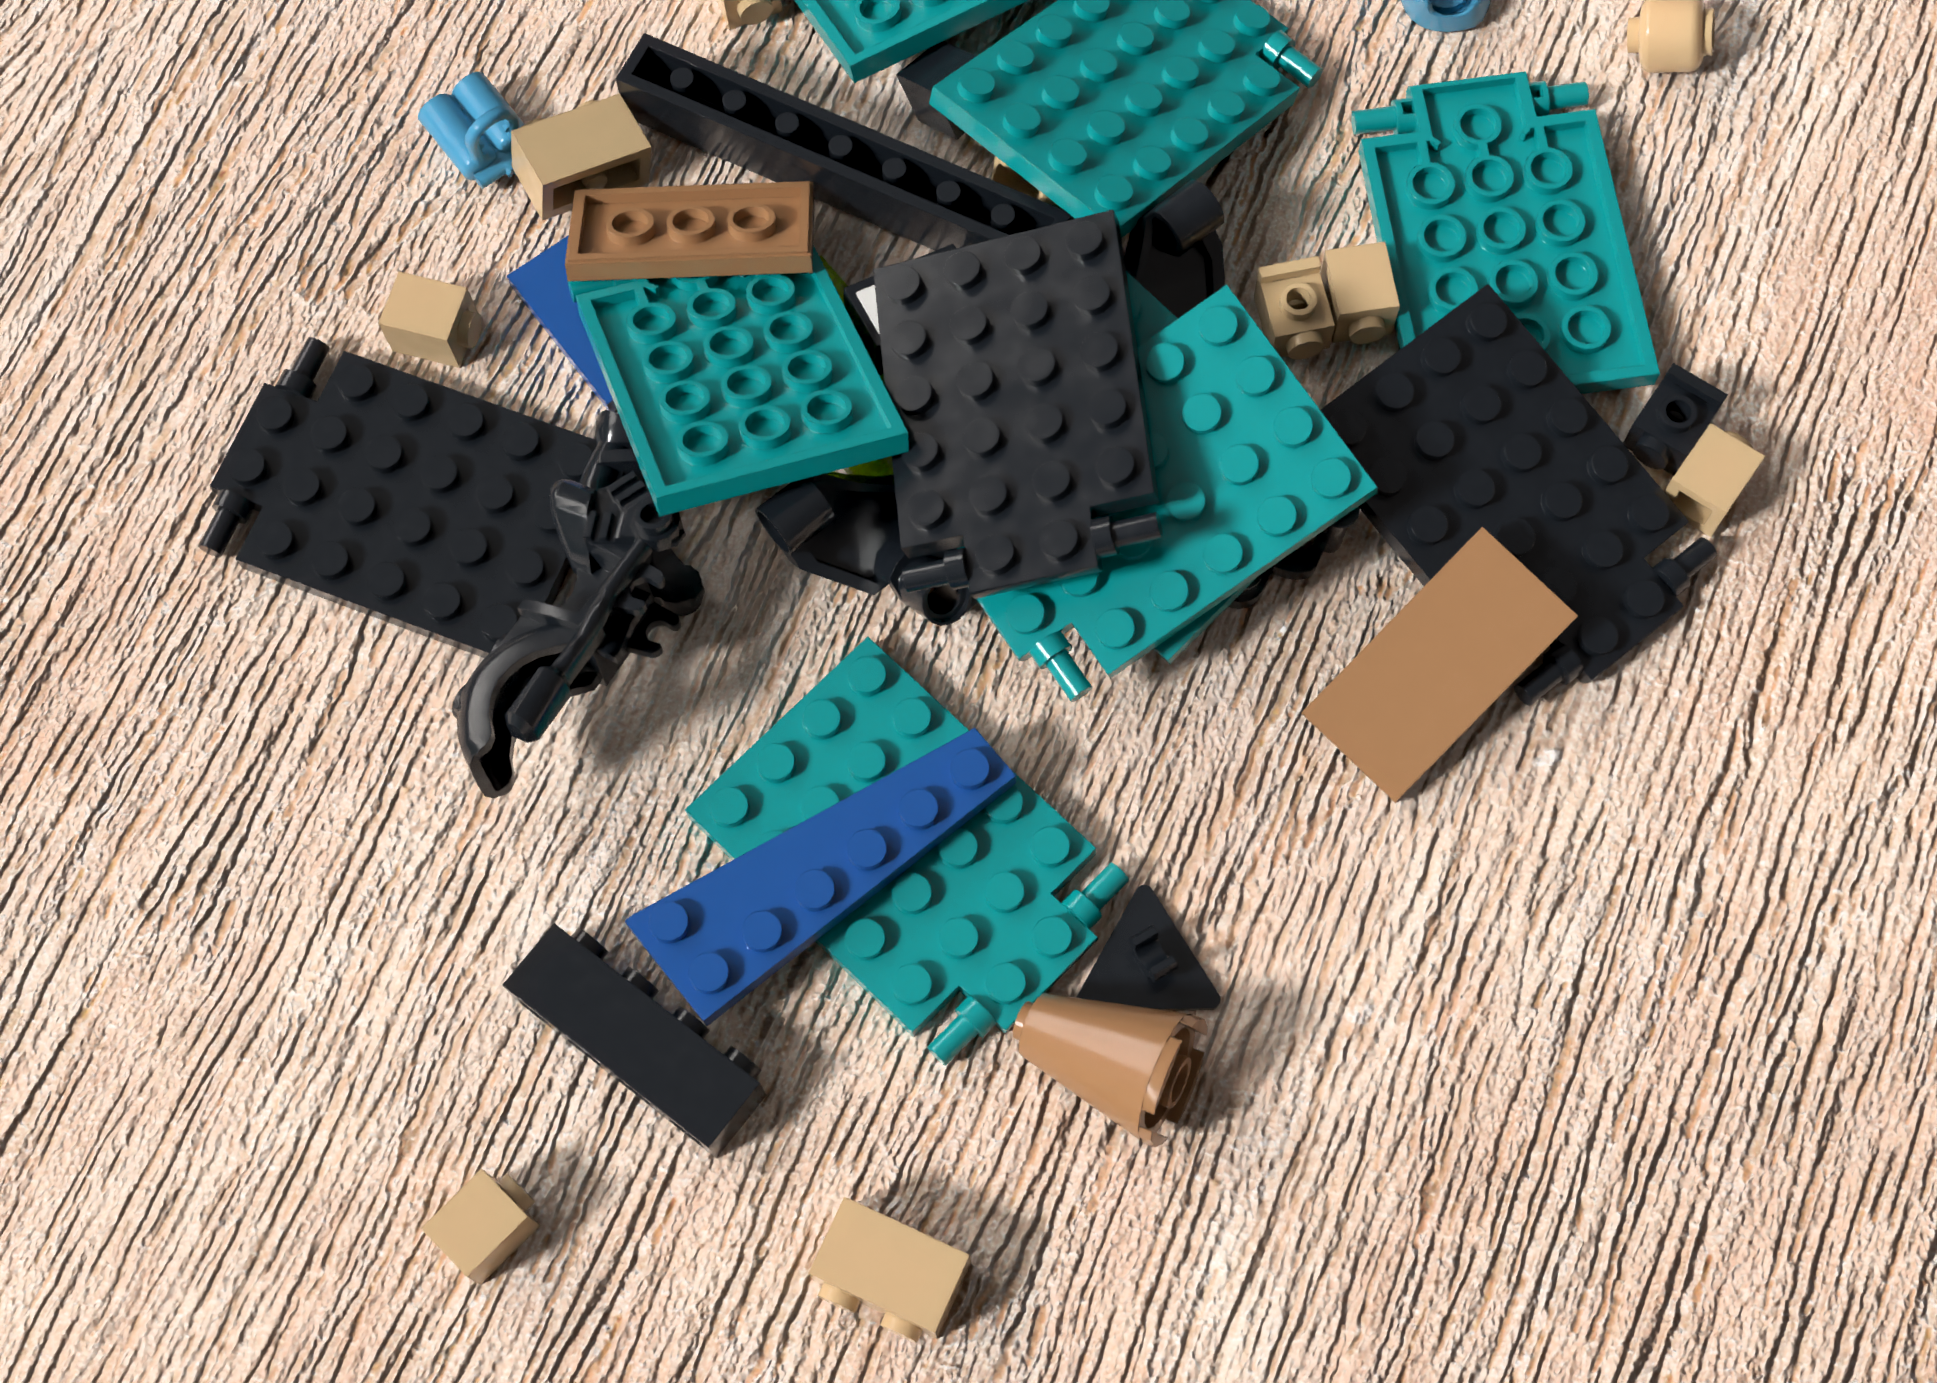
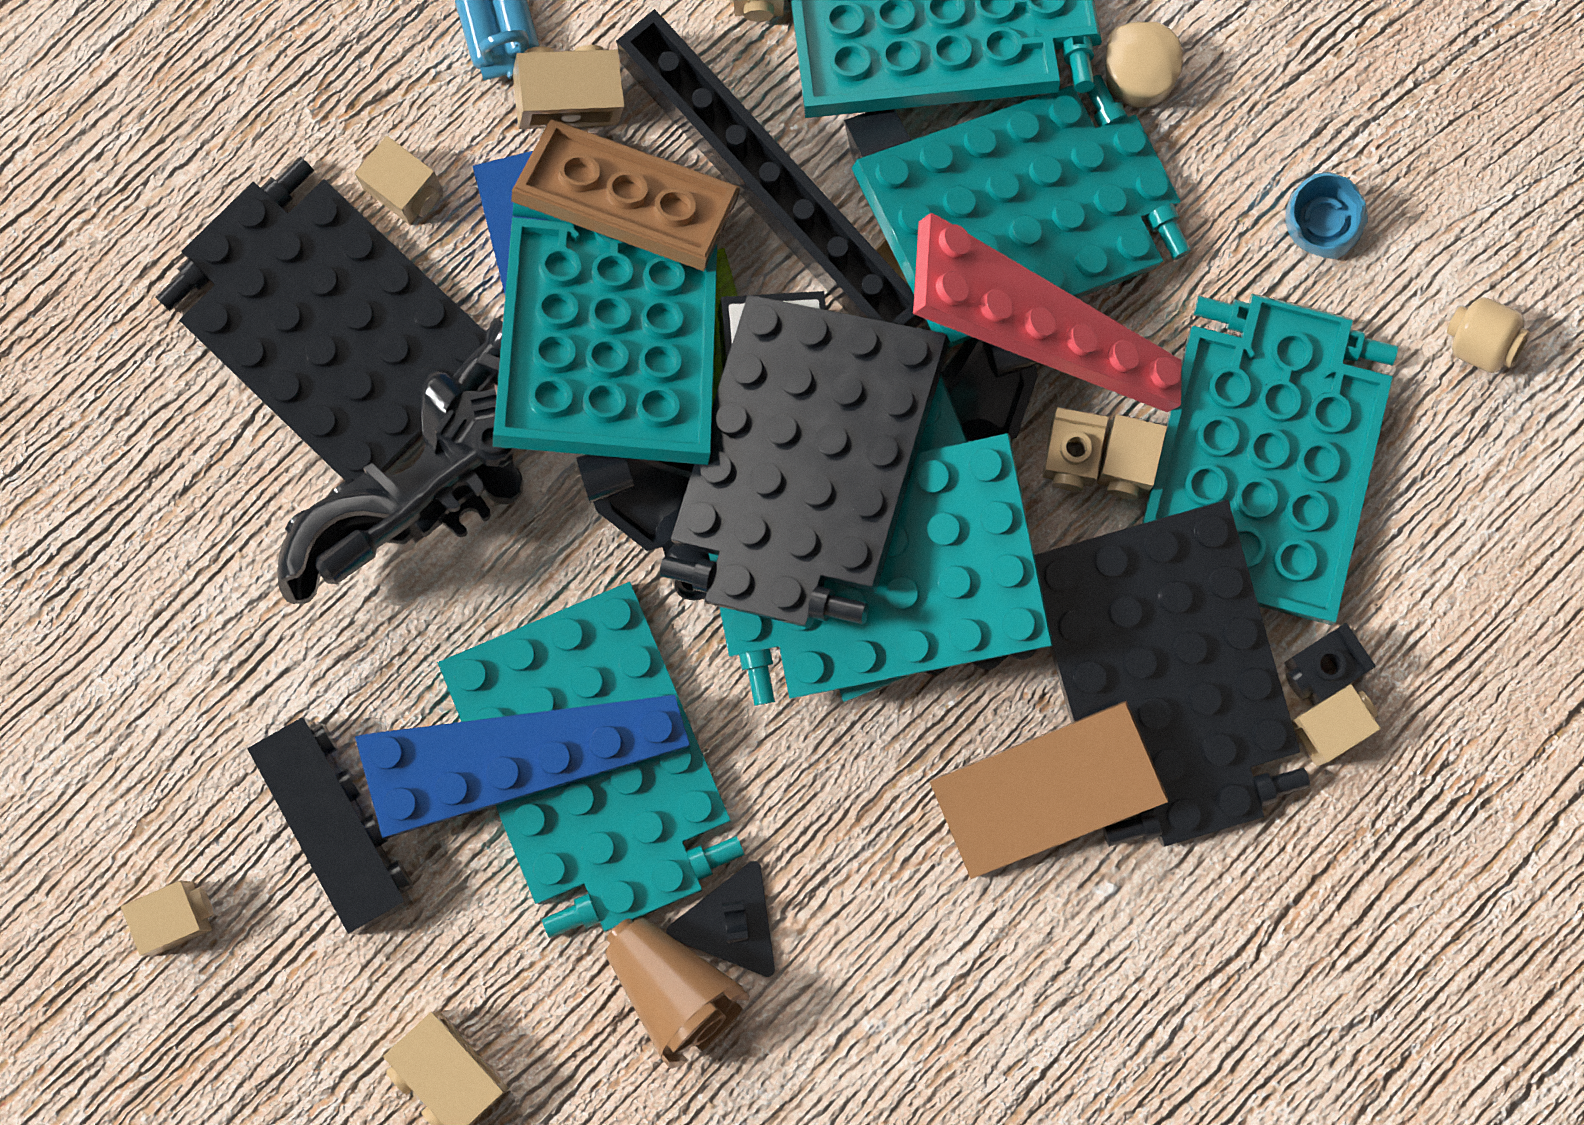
camera: 20 degrees right, 10 degrees up
none -> coral wing [913,213,1181,413]

